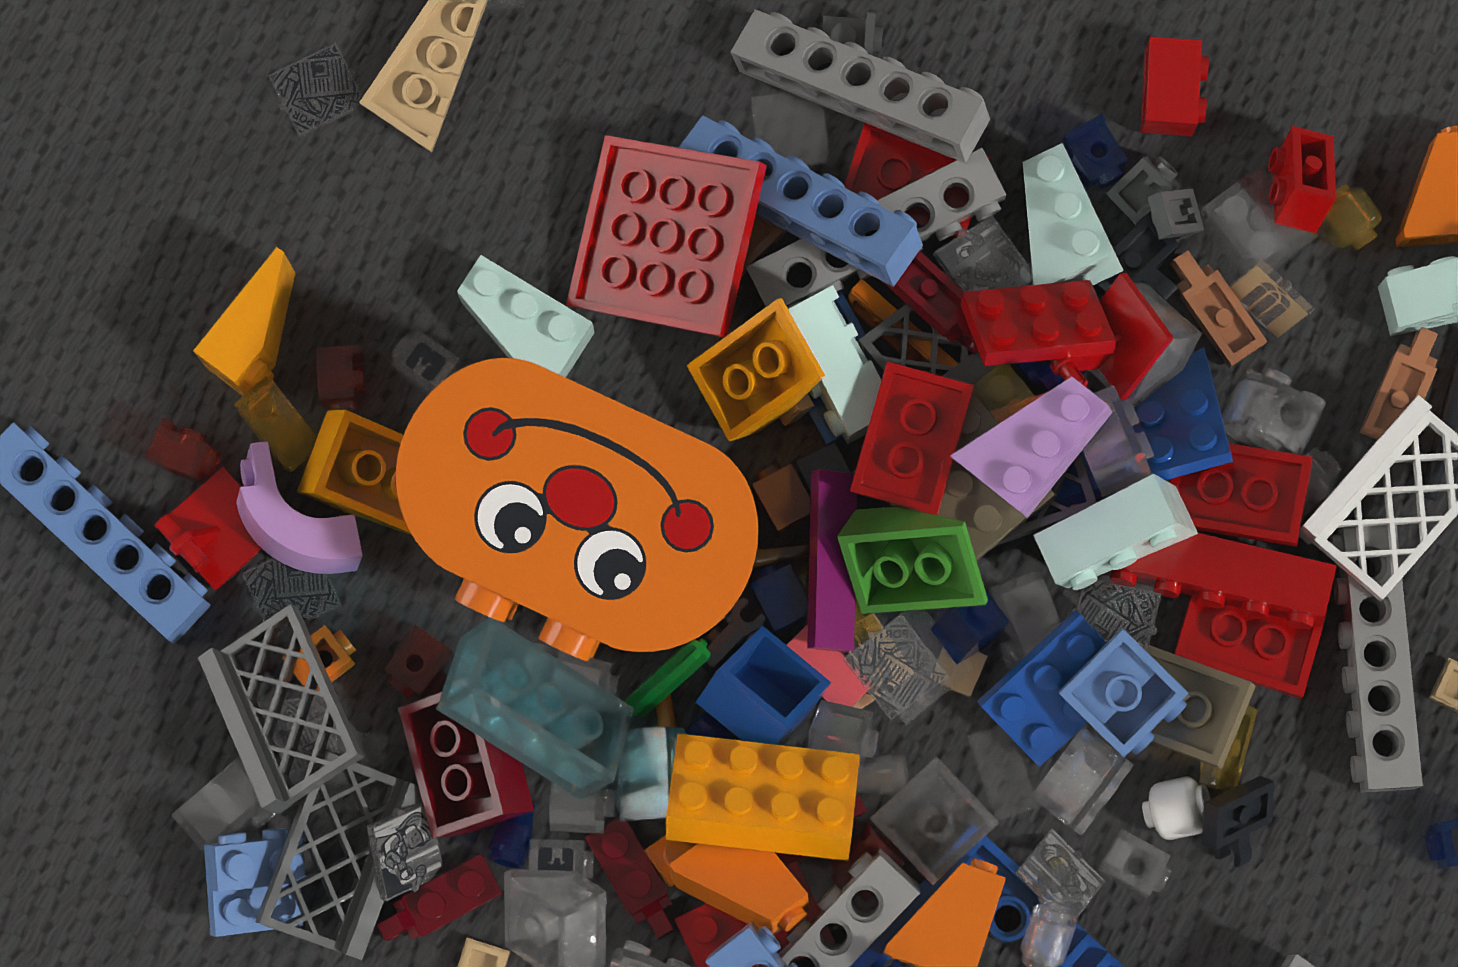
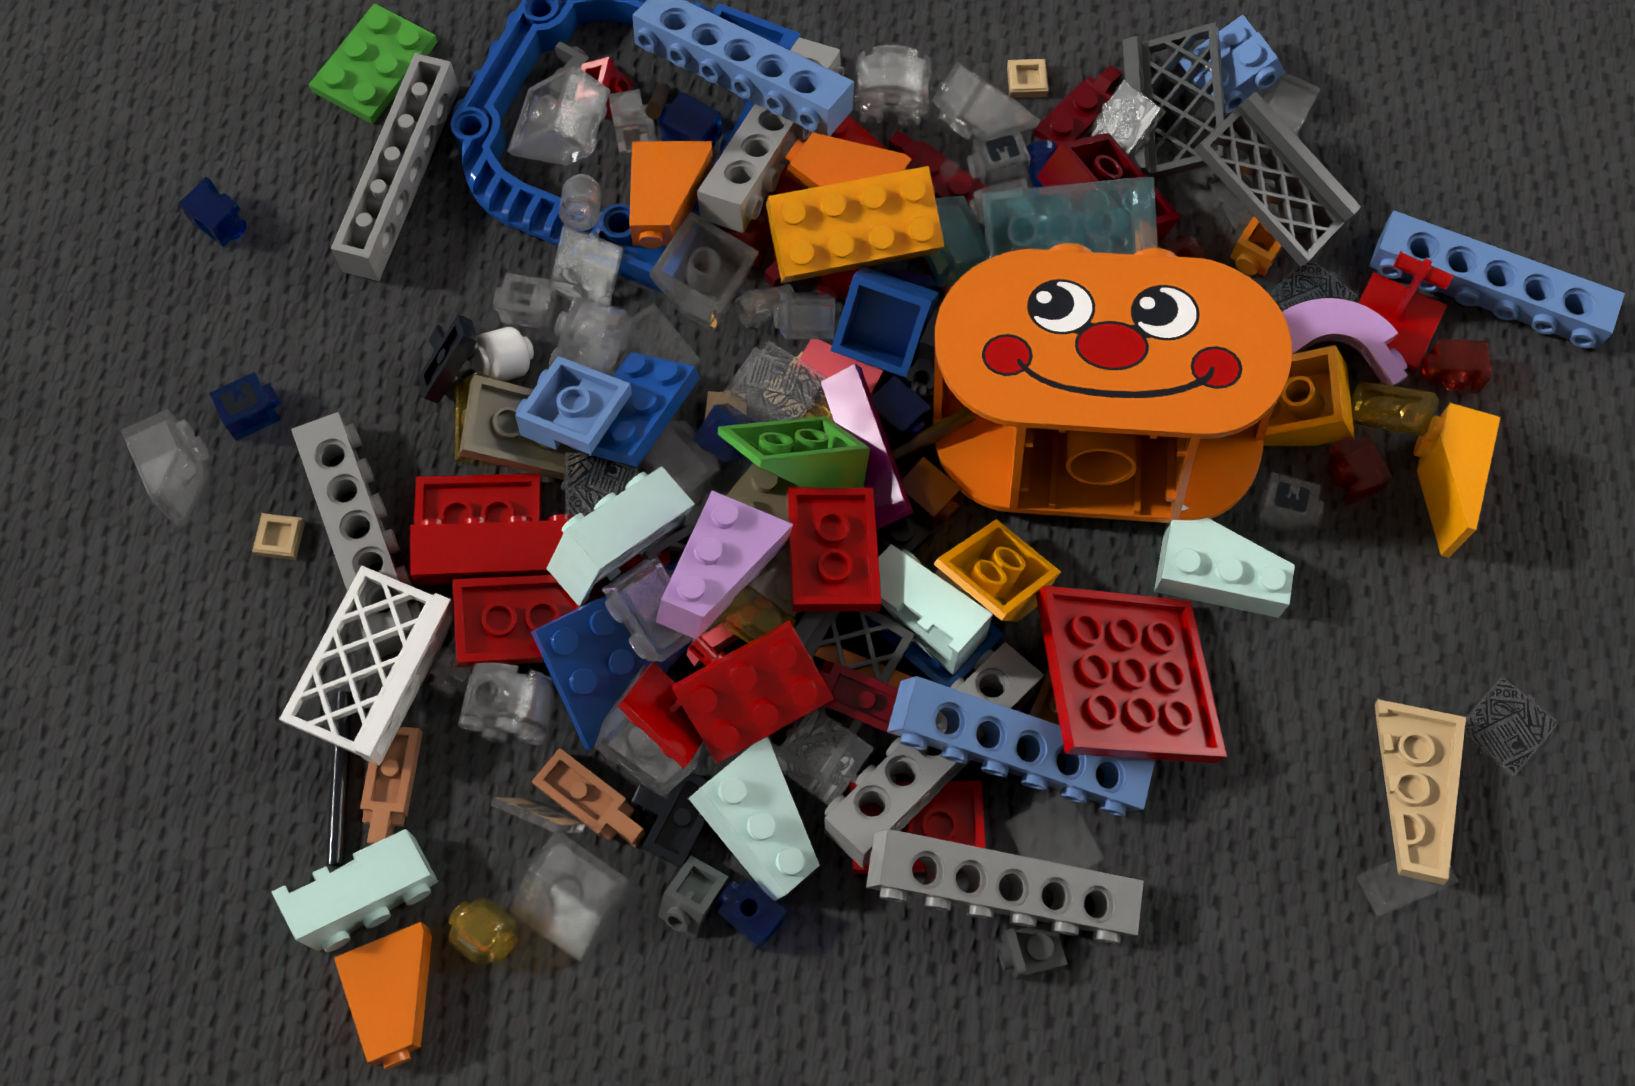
camera: 160 degrees right, 10 degrees down
red brick [1140,37,1209,136] -> none
dark grey bracket [1147,189,1204,241] -> none
red brick [1268,126,1336,233] -> none

